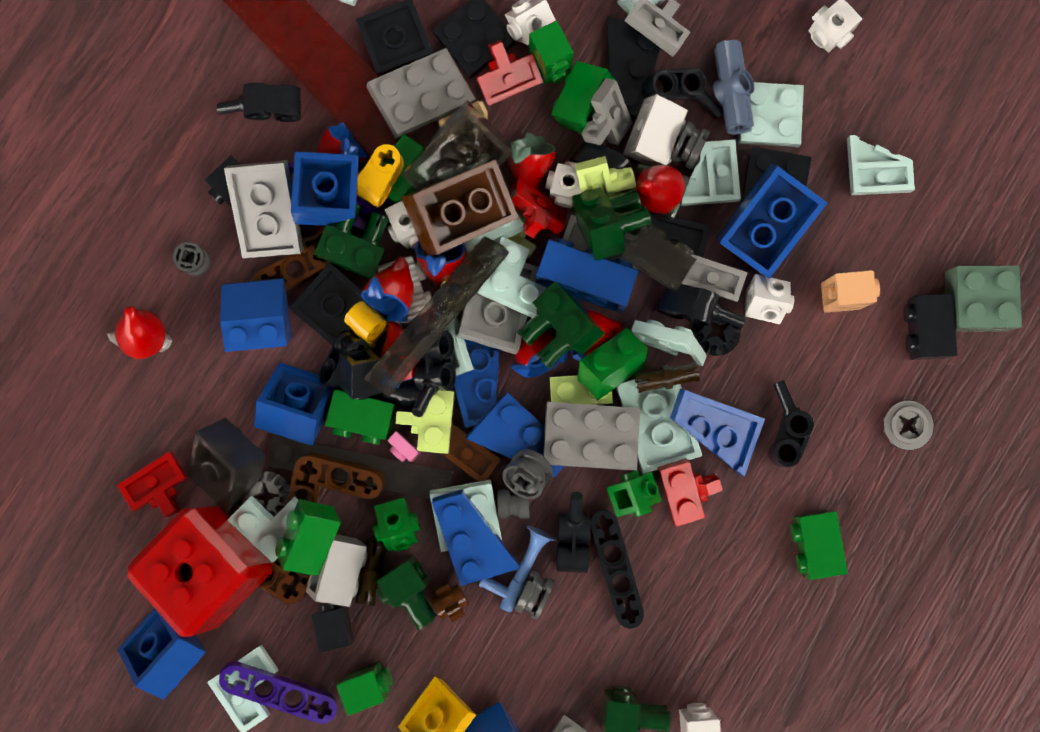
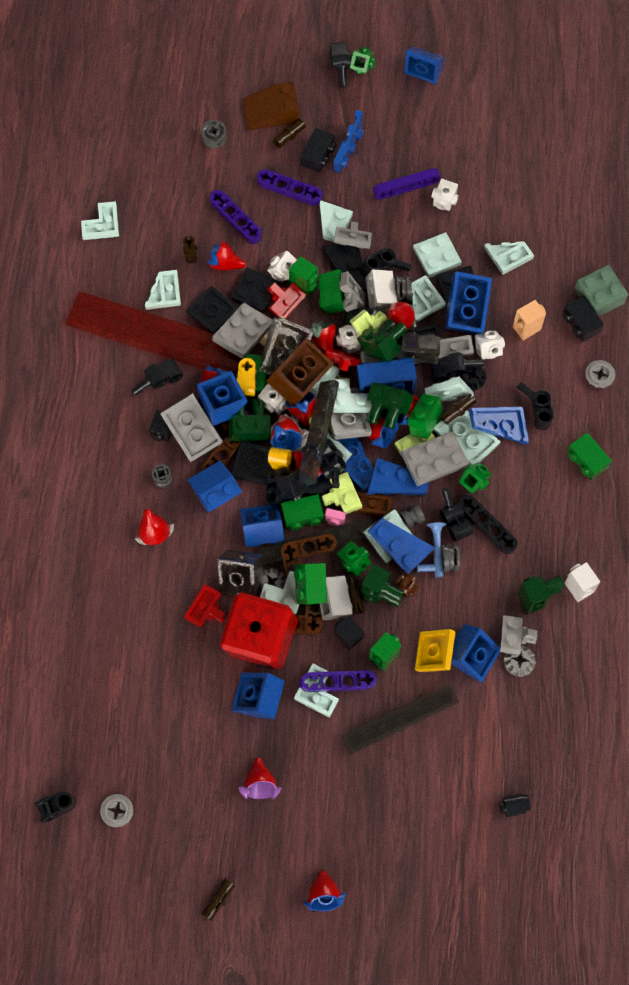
camera: 30 degrees left, 15 degrees down
dark grey wheel [502,449,553,499] -> none
hinge [658,458,723,527] -> none
sand blue piece [713,39,754,135] -> none

